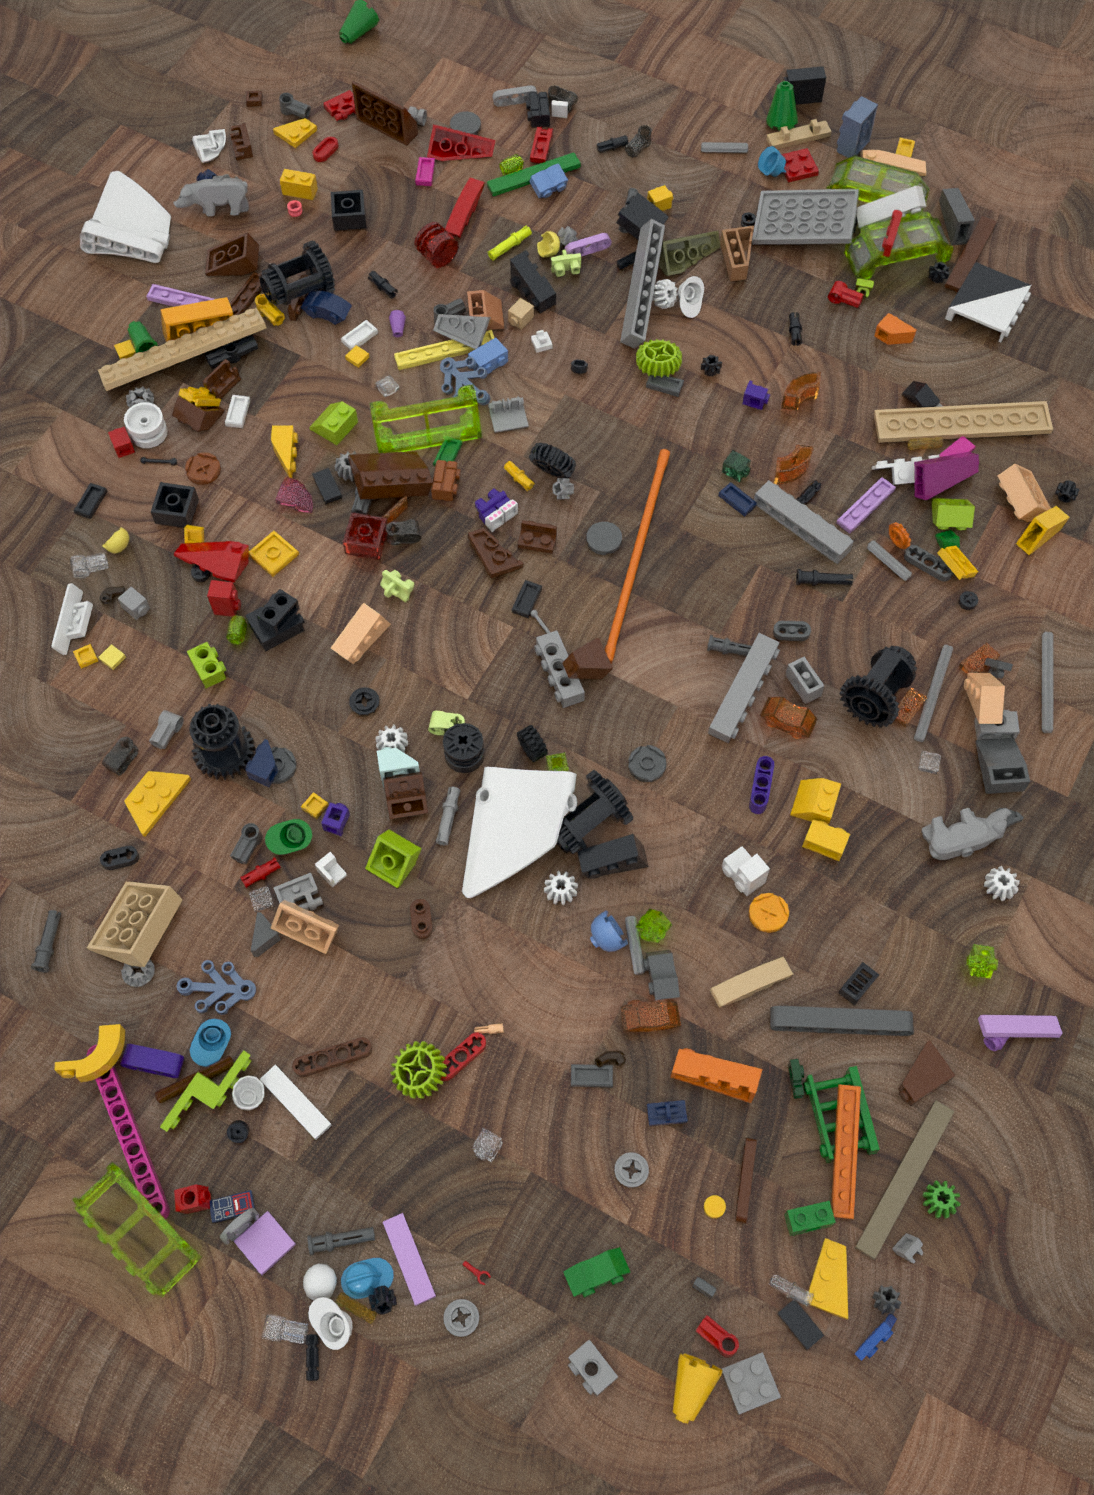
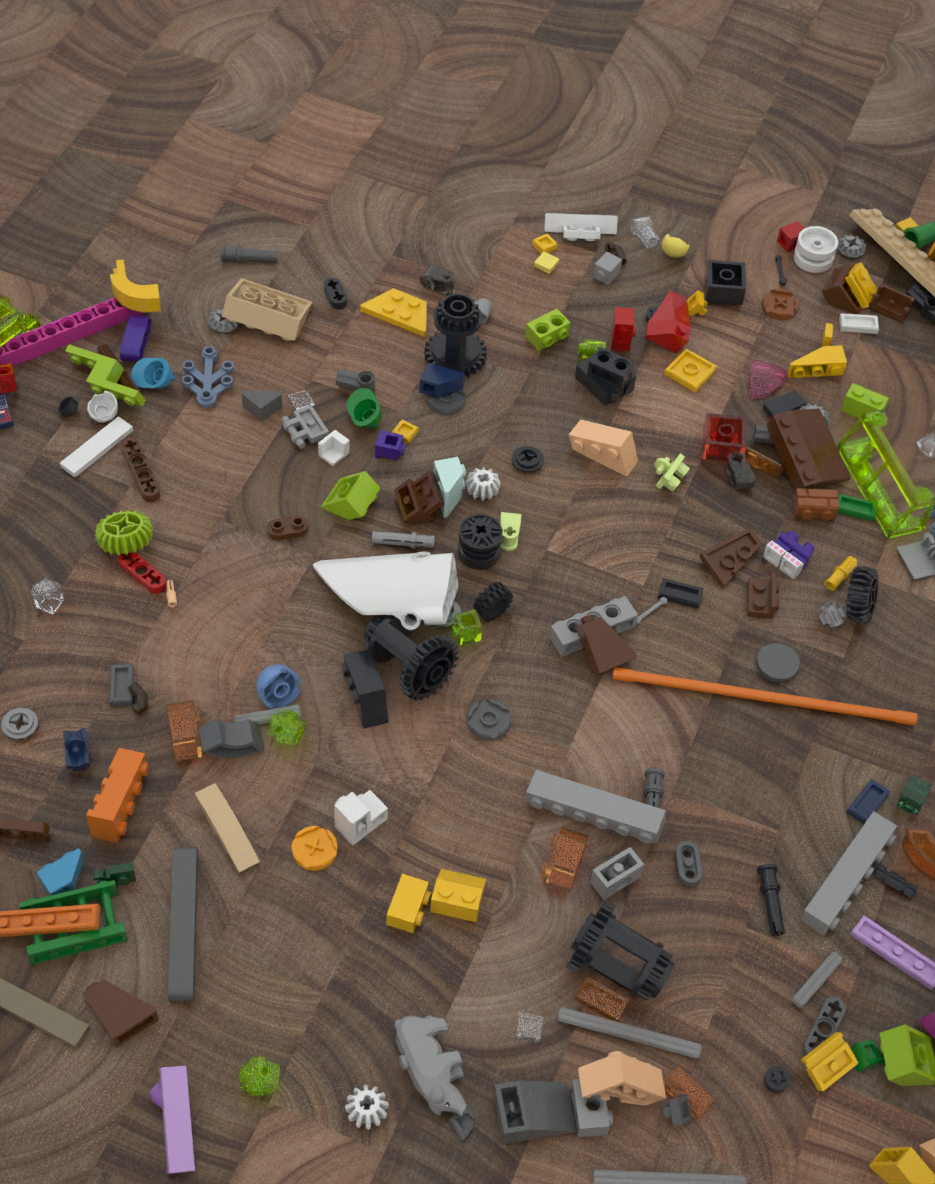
camera: 80 degrees right, 10 degrees down
black tile [74,483,108,519] -> none
red pin [240,857,281,888] -> none
light nougat slope [271,900,339,954] -> none
white gear [544,870,578,905] -> none
dark purple beam [749,756,774,814] -> none
black slope [838,962,879,1006] -> none
orange gear [889,522,911,549] -> none
none -> dark azure slope [37,848,84,896]
none -> yellow tile [821,323,834,347]

